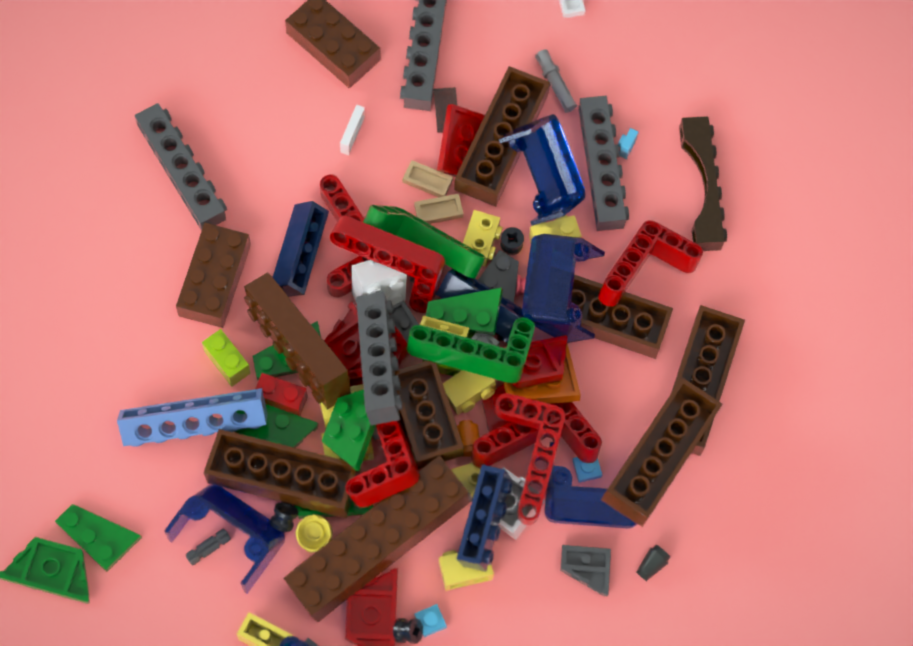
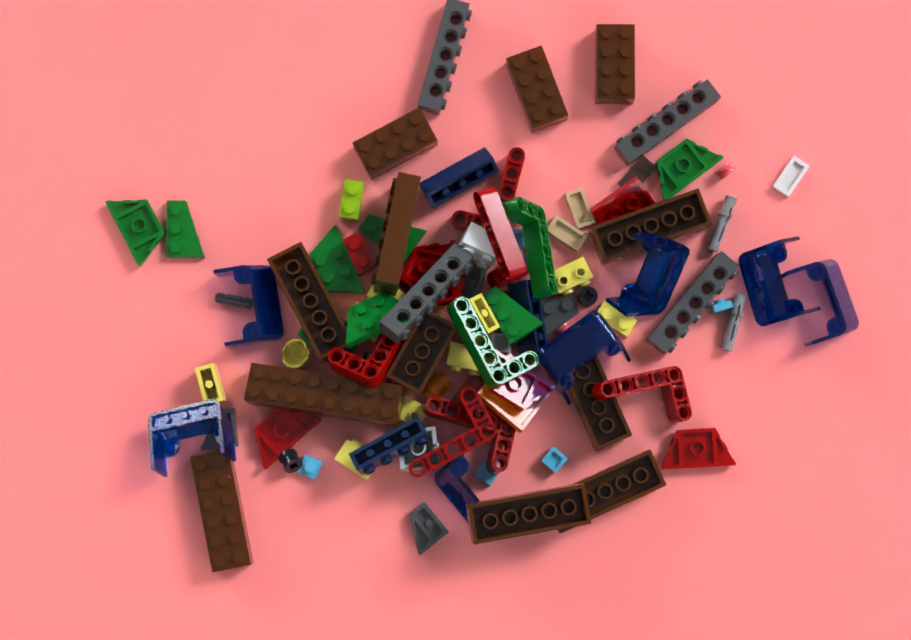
camera: 50 degrees right, 15 degrees up
medium blue brick [117,388,268,447] -> none
black wheel [270,502,299,532] -> none
white tile [340,104,365,155] -> none
pearl dark grey cone [636,544,671,581] -> none
dark brown arch [679,116,727,251] -> none
none -> reddish brown brick [505,45,569,133]
none -> medium azure plate [541,446,568,473]
none -> green wing [656,138,724,201]
none -> red wing [661,428,736,470]
none -> coral bush [717,161,736,179]
none -> light grey pin [720,293,746,352]
none -> clear blue windscreen [738,236,821,326]
none -> clear blue windscreen [780,259,859,347]

